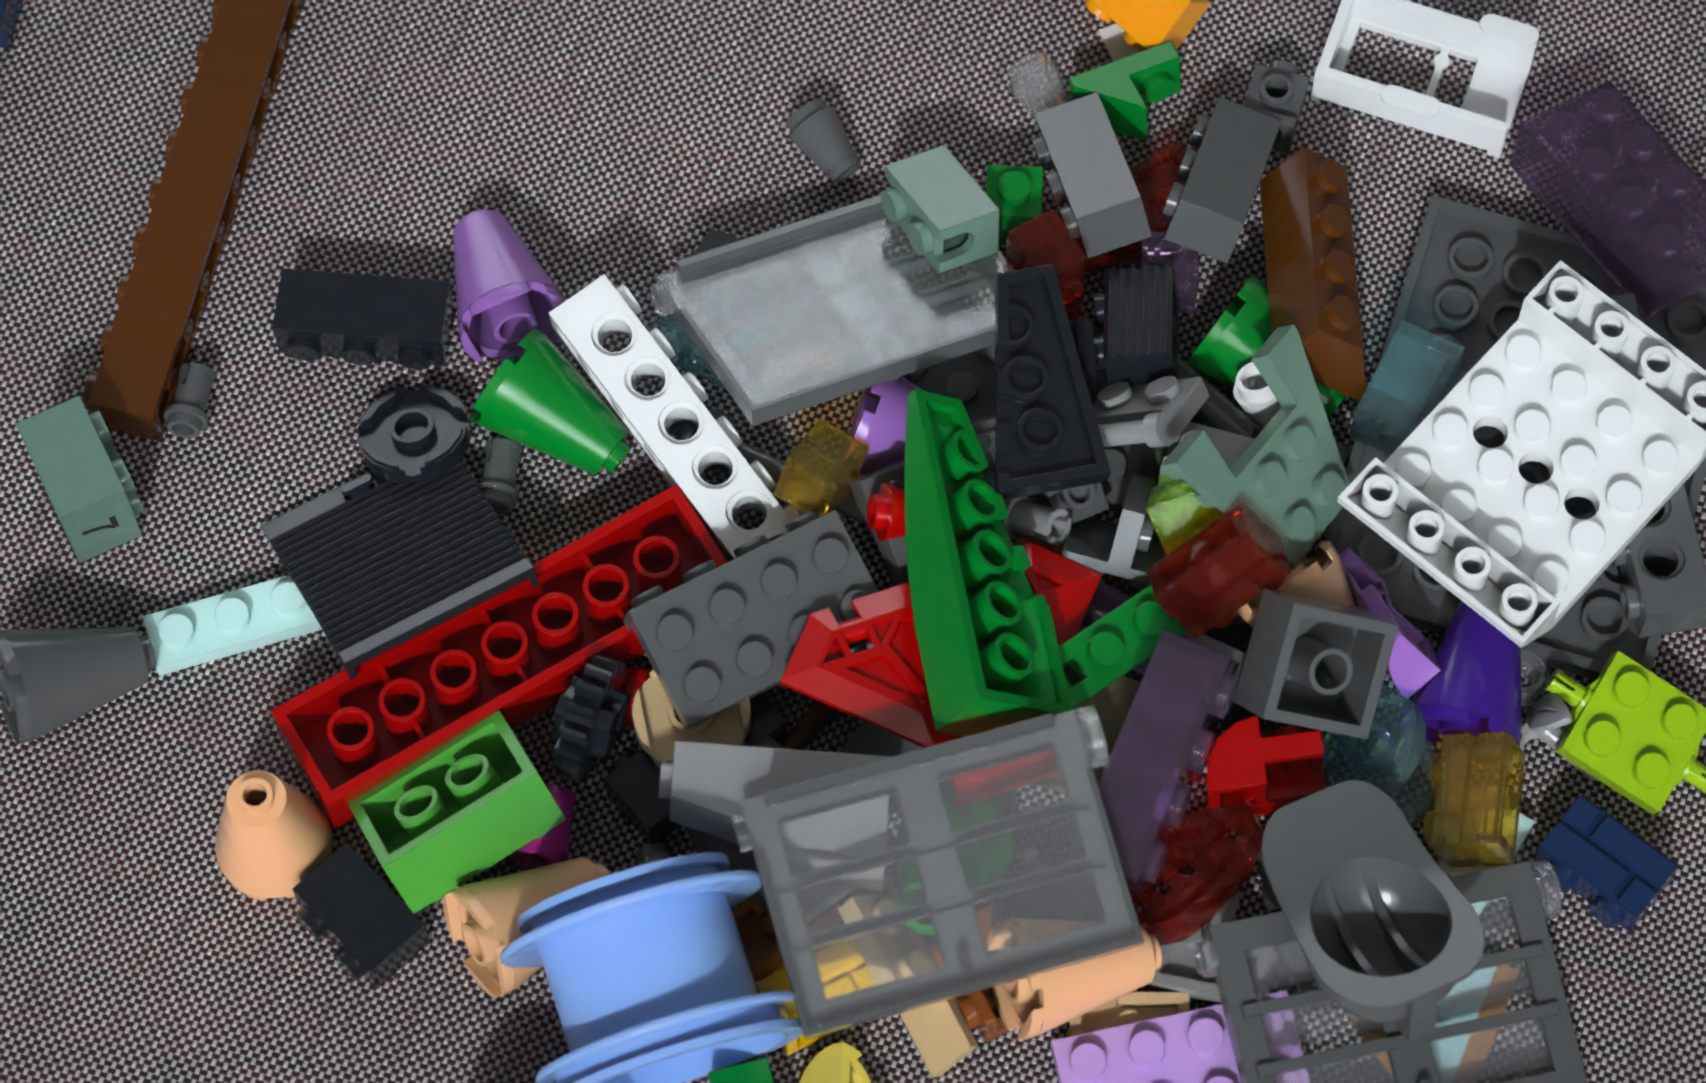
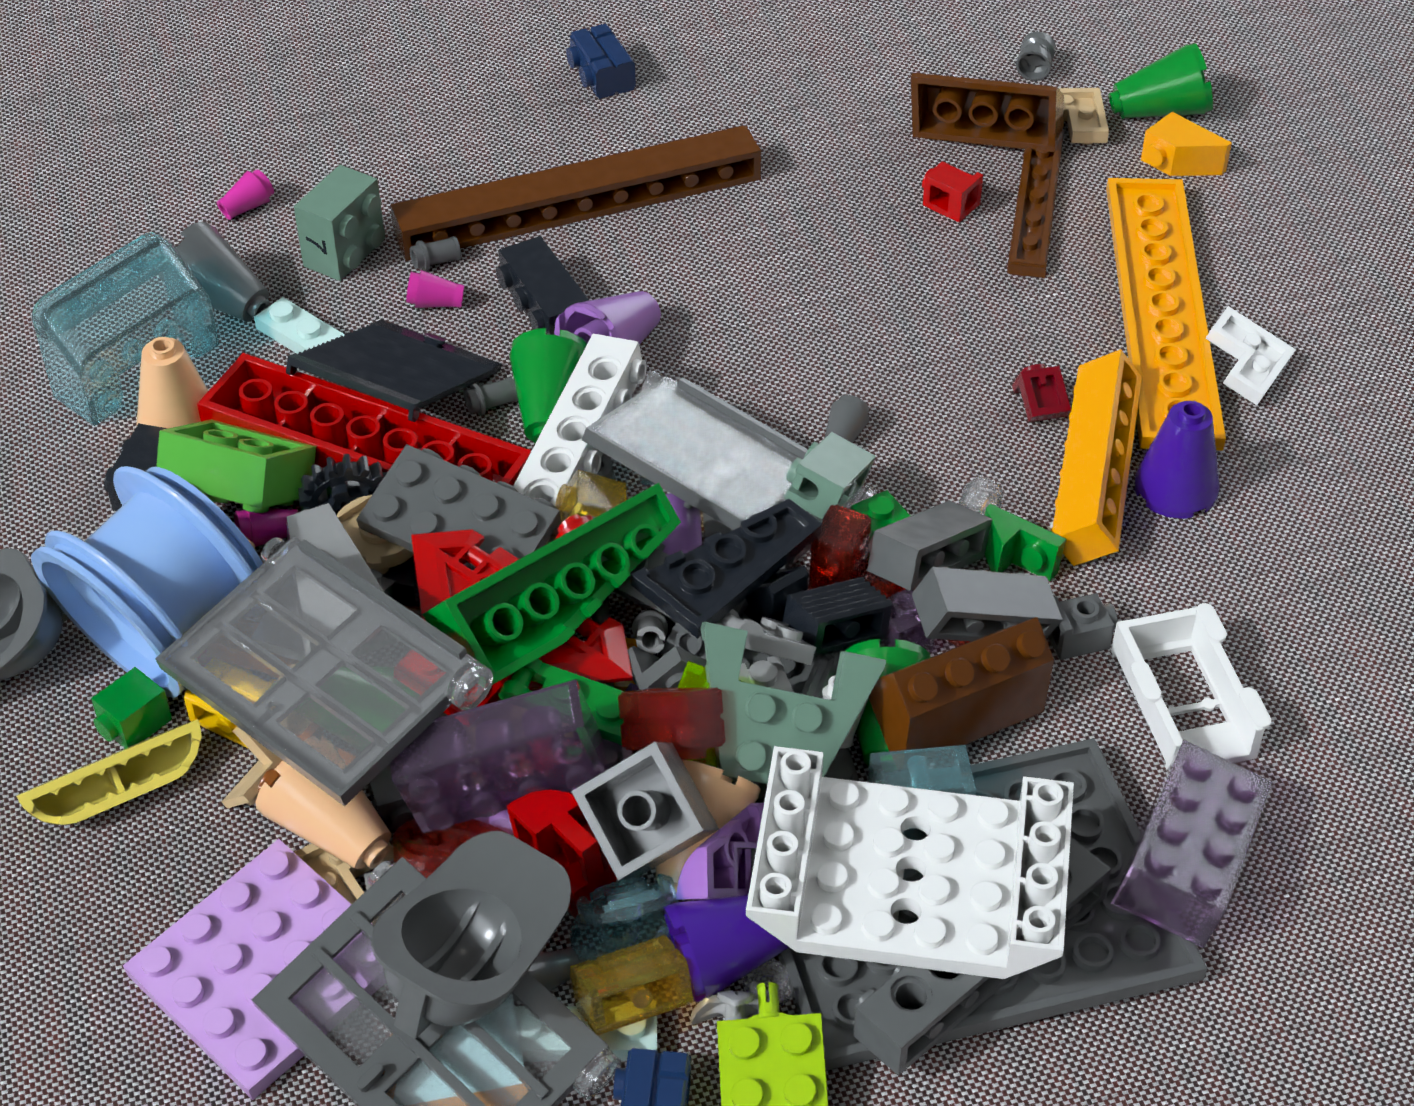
camera: 55 degrees right, 20 degrees down
black tile [358,384,472,483] -> none
none -> clear light blue windscreen [32,232,219,426]
none -> dark pink cone [406,270,465,308]

